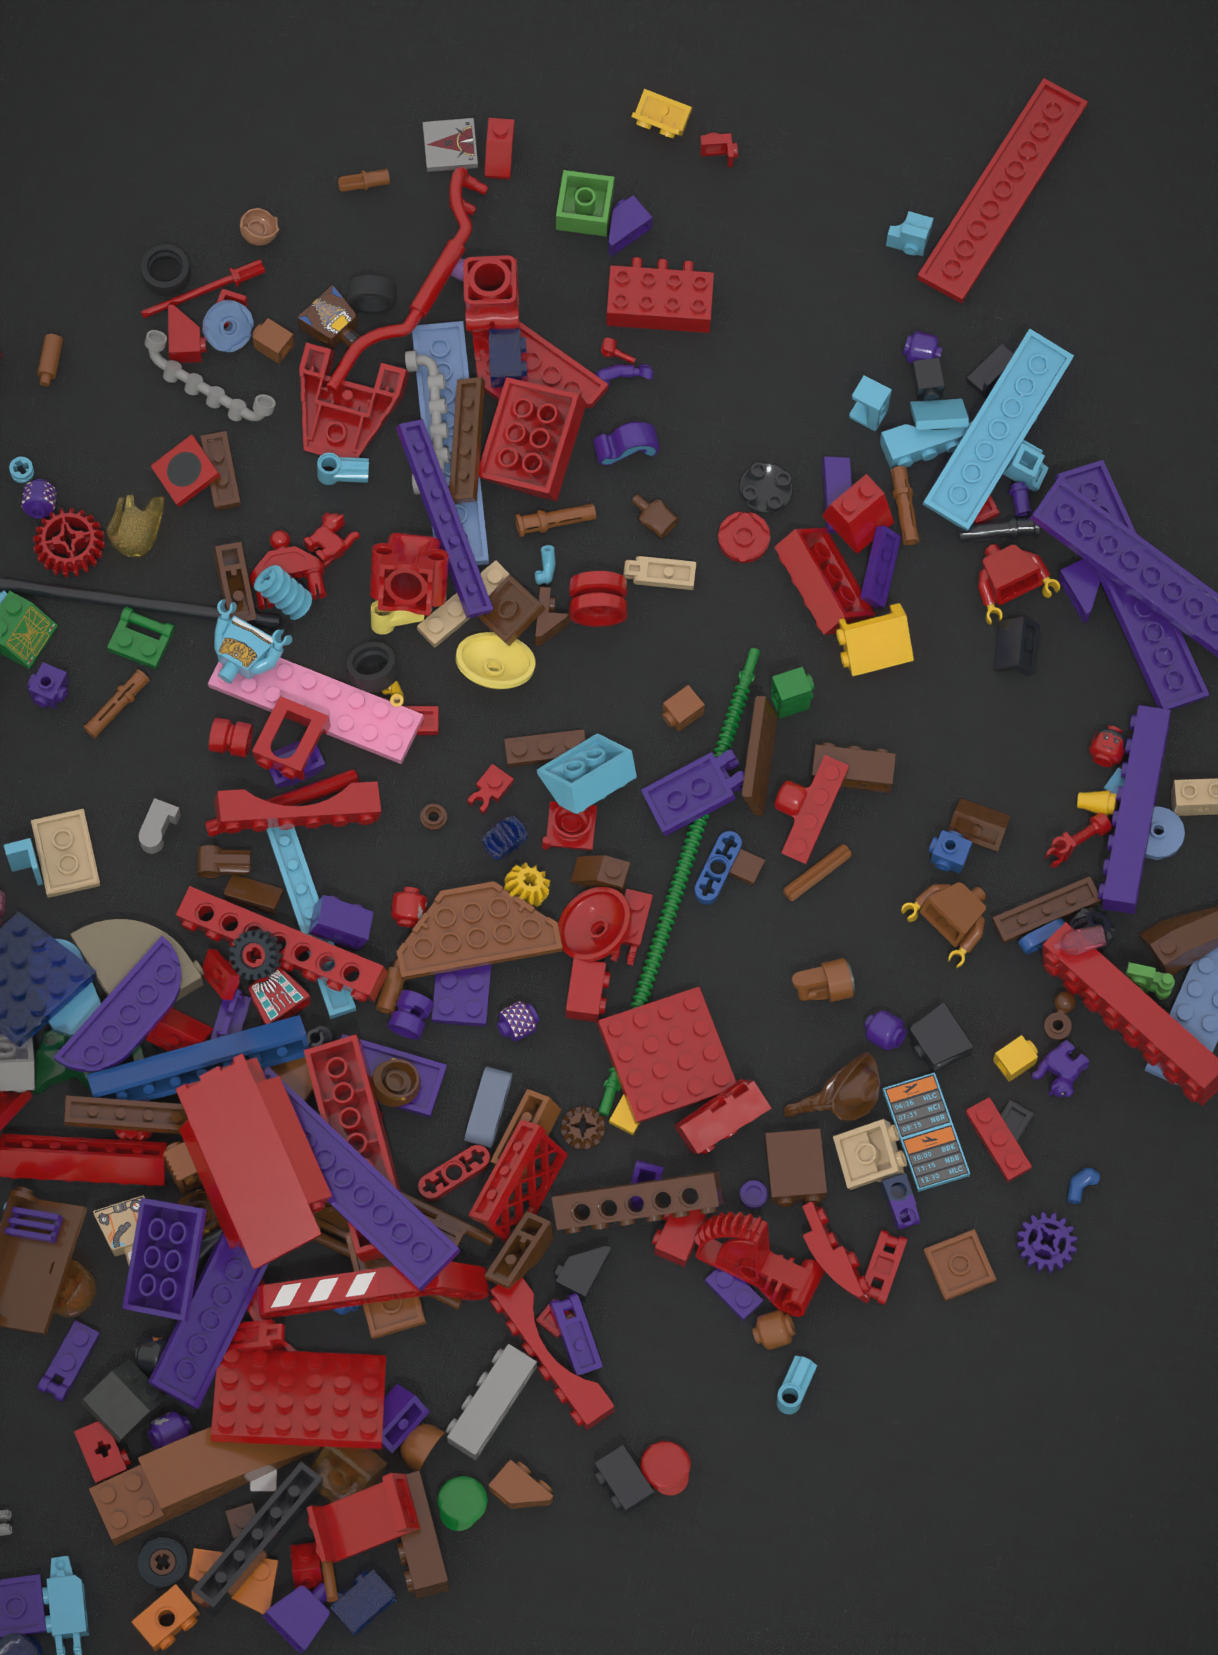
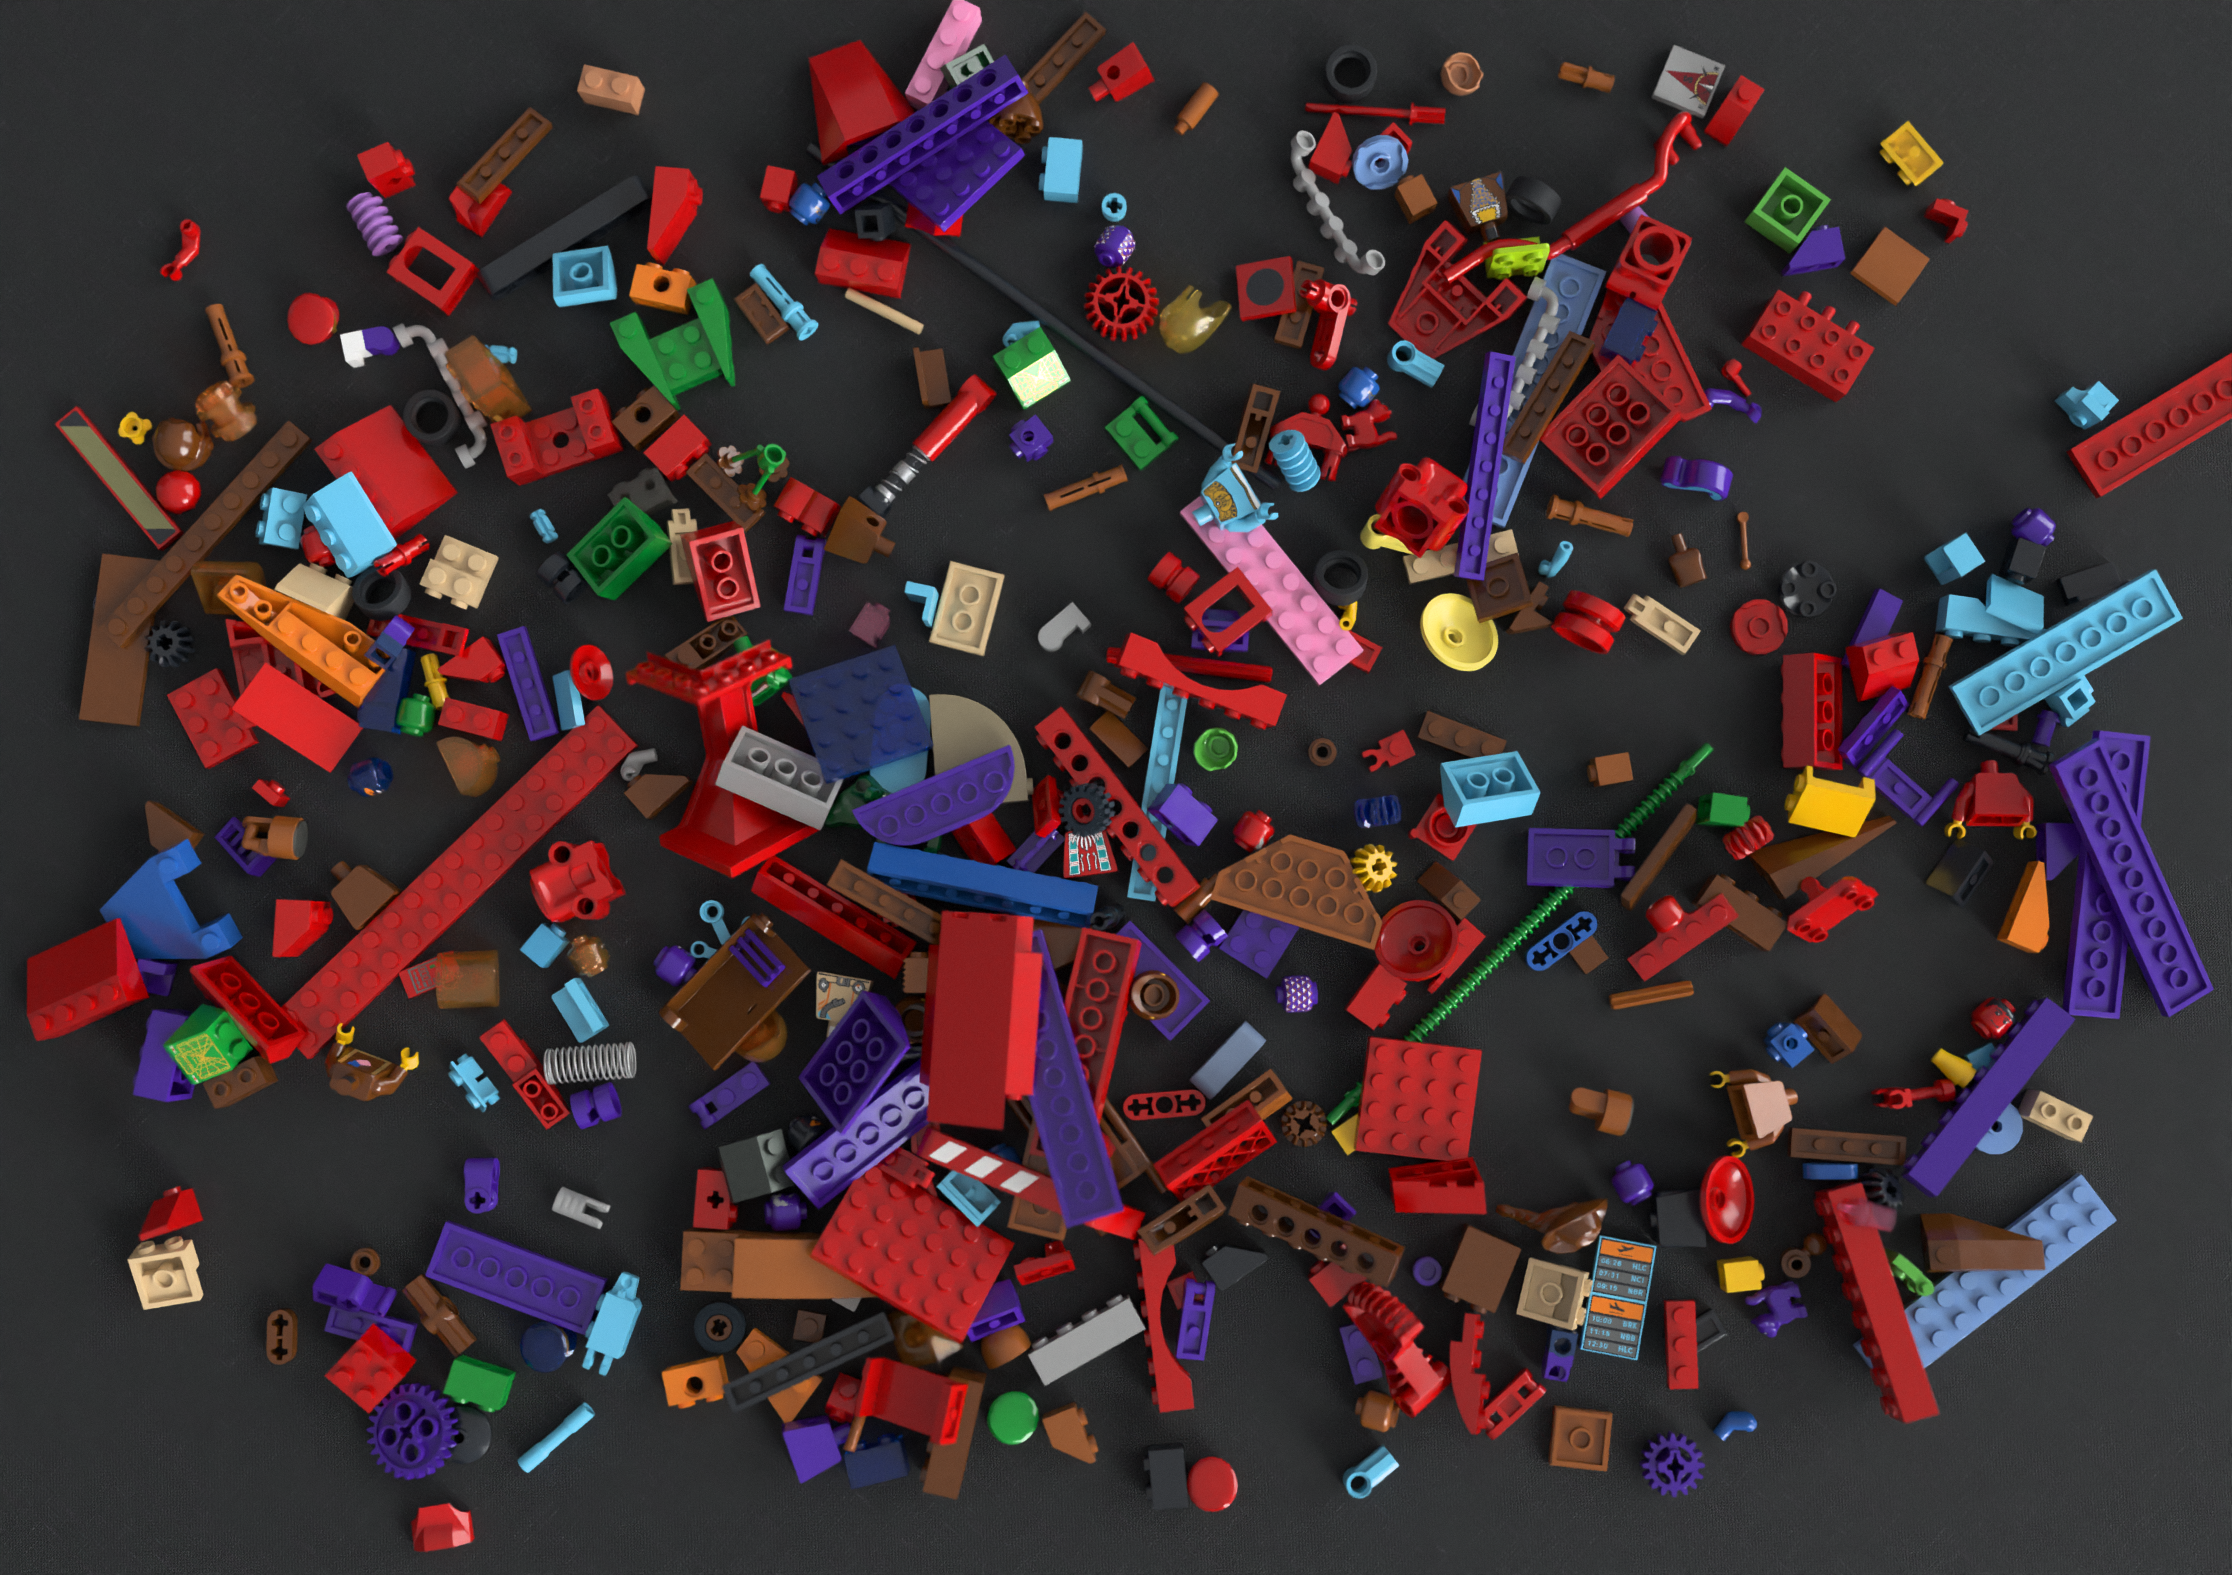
camera: 35 degrees right, 15 degrees up
none -> medium azure hinge [937,1170,1001,1227]
none -> red hinge [1014,1240,1076,1286]
none -> bright green hair [1193,727,1238,771]
none -> red piece [1300,279,1357,371]
none -> blue head [1338,366,1380,409]
none -> lime bracket [1483,237,1550,280]
none -> red dish [1699,1156,1754,1244]
none -> red gear [1722,816,1774,860]
none -> dark orange hinge [1736,512,1751,570]
none -> reddish brown wedge [1748,816,1896,899]
none -> red shield [1787,876,1879,943]
none -> dark orange slope [1850,227,1930,306]
none -> dark purple plate [1857,729,1959,827]
none -> orange slope [1997,861,2050,953]

